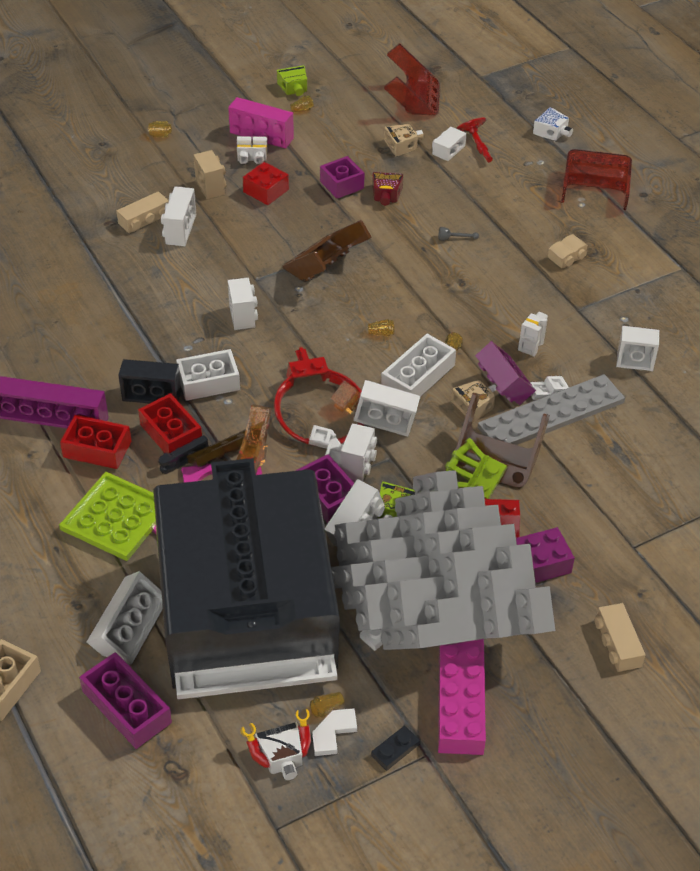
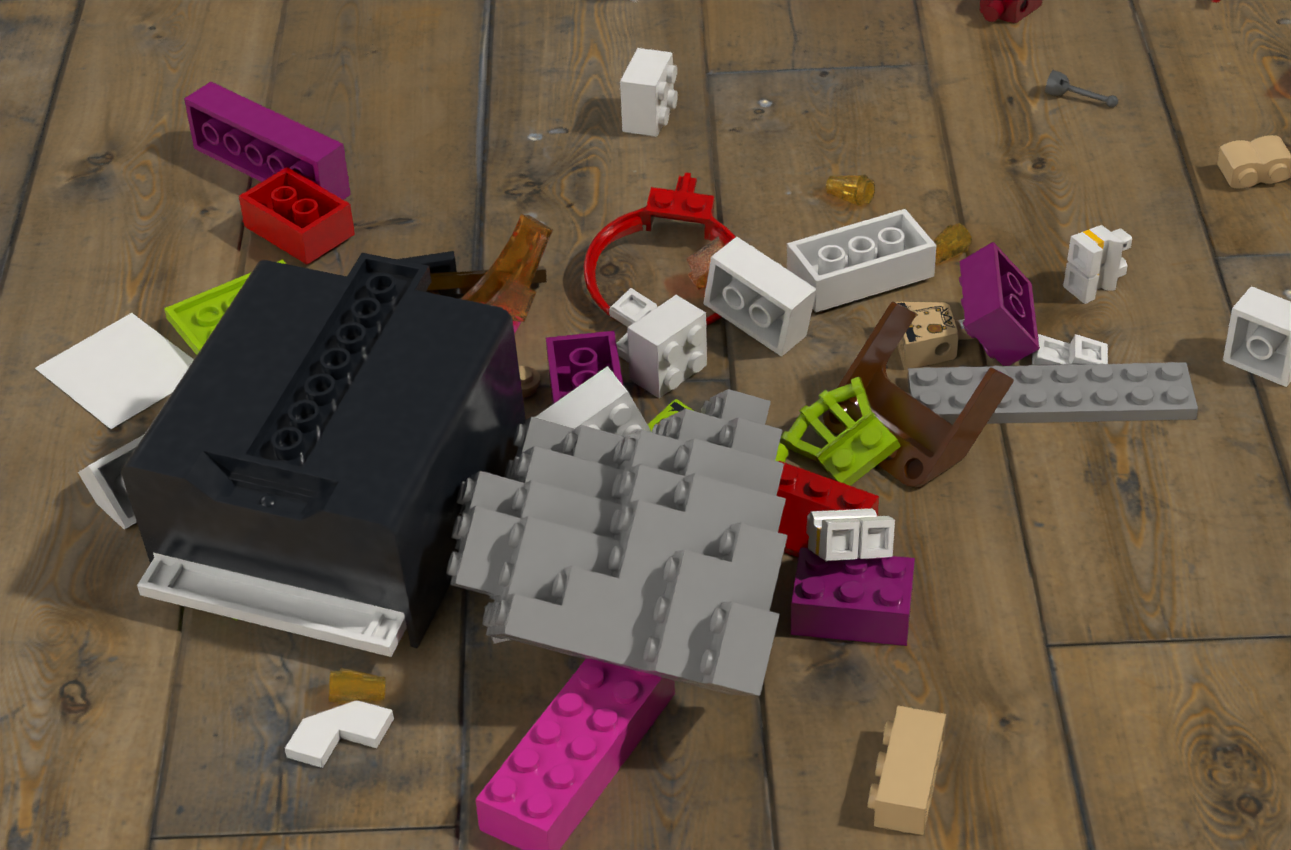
camera: 30 degrees right, 5 degrees down
magenta brick [79,652,172,749] -> none
black brick [118,359,181,404] -> none
red brick [138,393,202,453] -> none
white brick [176,349,240,401] -> none
torso [240,709,311,780] -> none
reddish brown windscreen [282,220,372,281] -> none
black plate [371,725,420,771] -> none
none -> white sticker [35,313,194,429]
none -> white hips [806,508,895,561]

